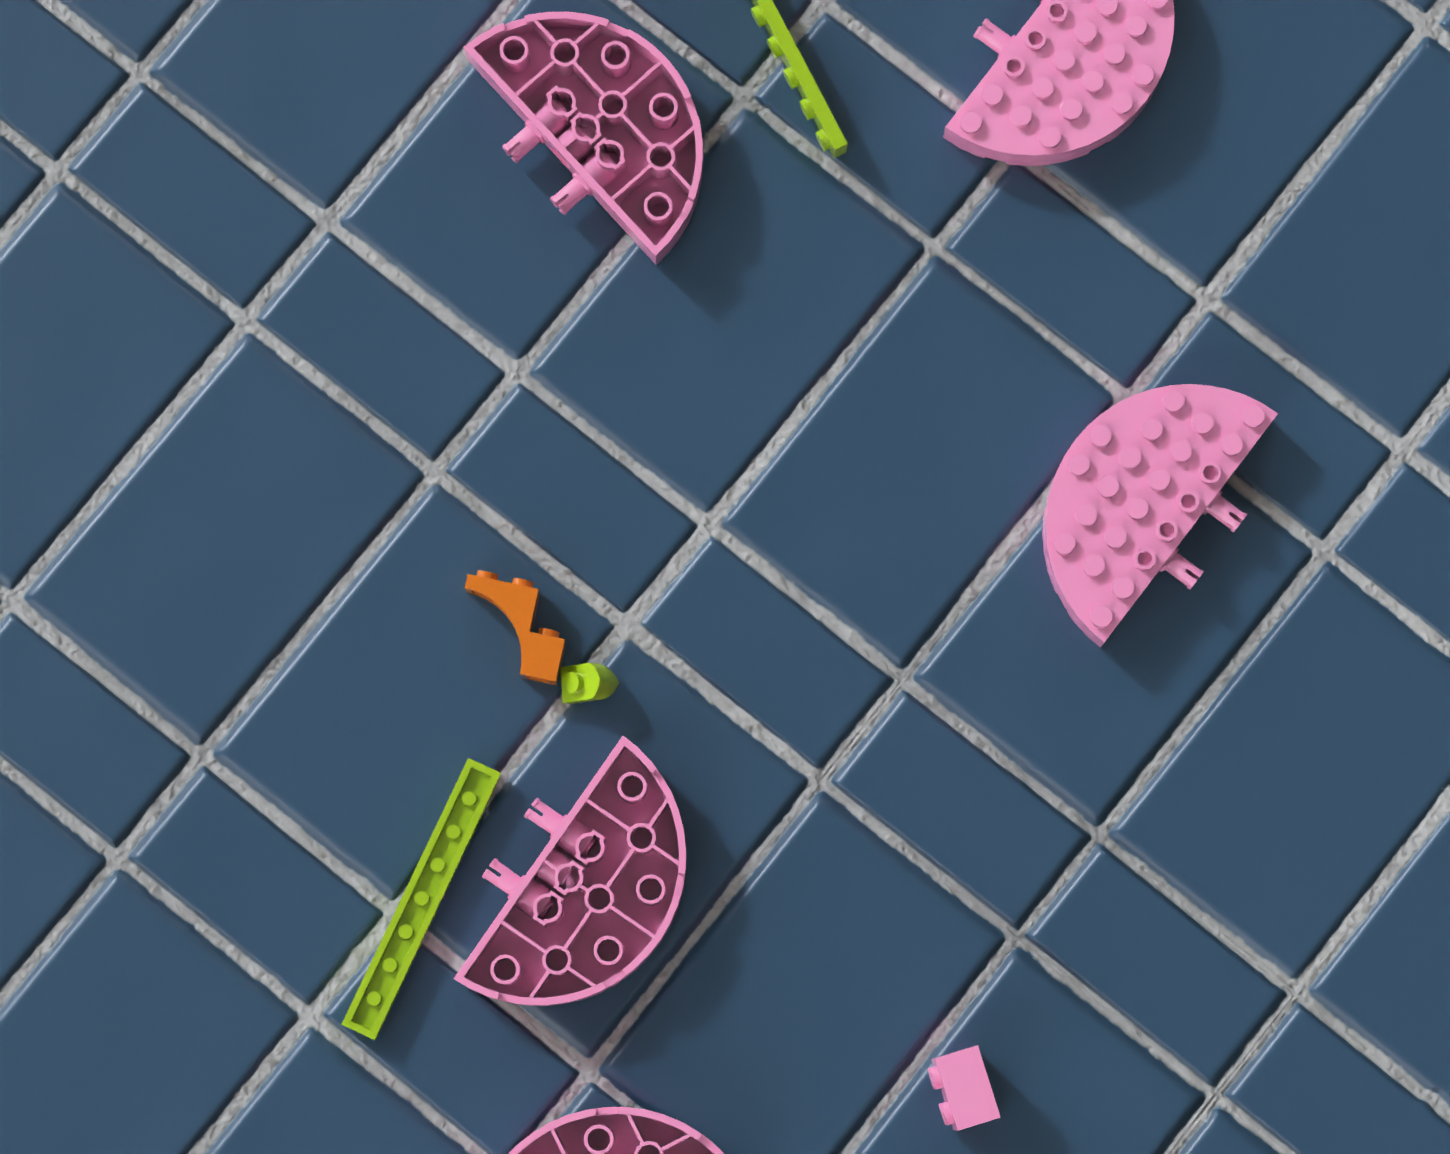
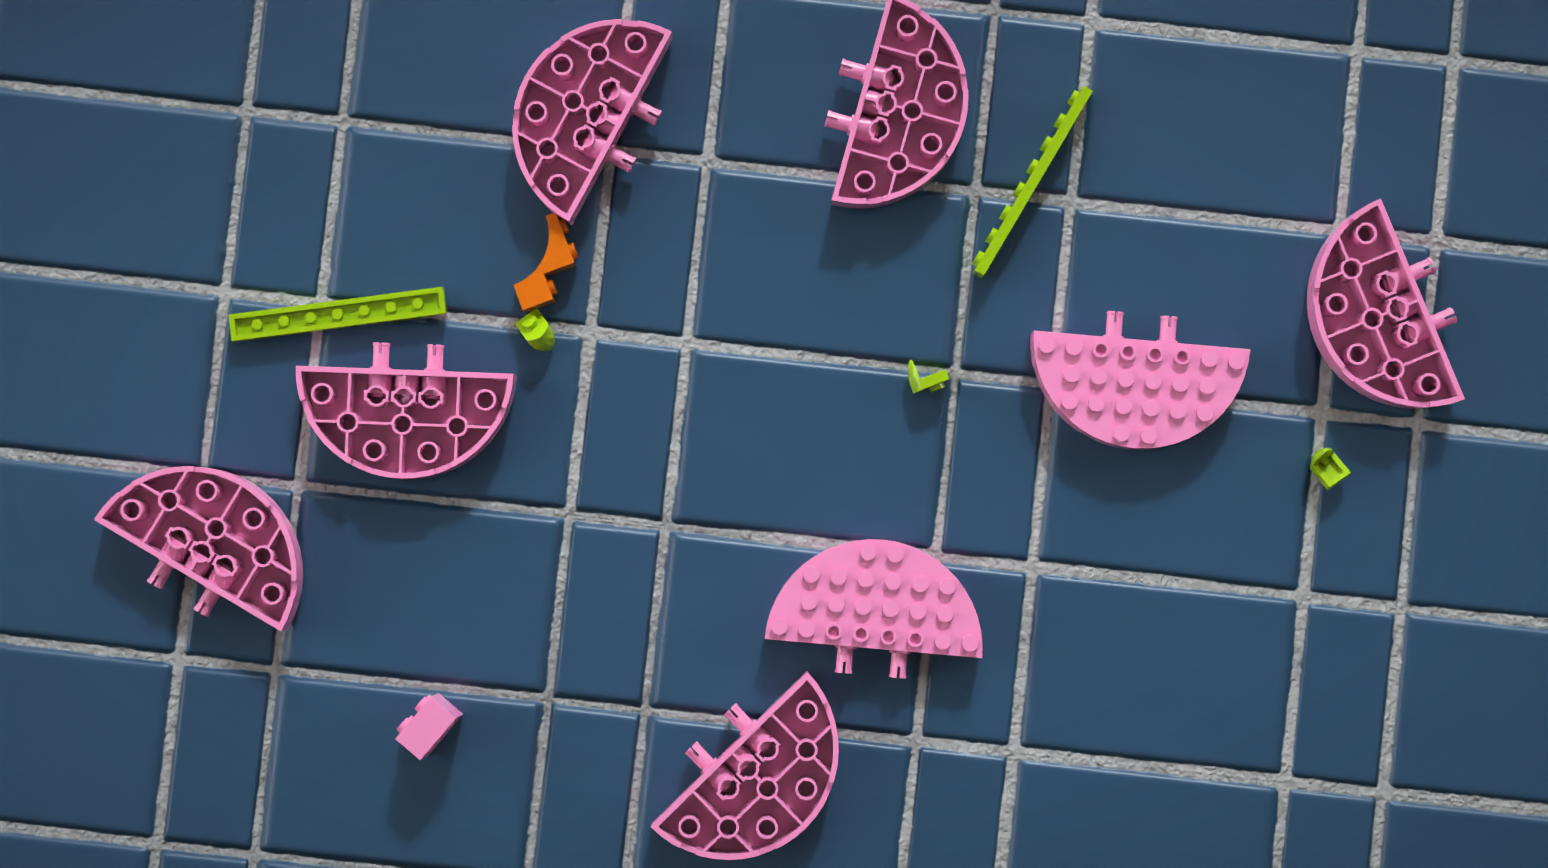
camera: 55 degrees right, 5 degrees up
none -> bright pink brick [512,19,673,226]
none -> bright pink brick [650,671,839,860]
none -> lime plate [908,360,949,394]

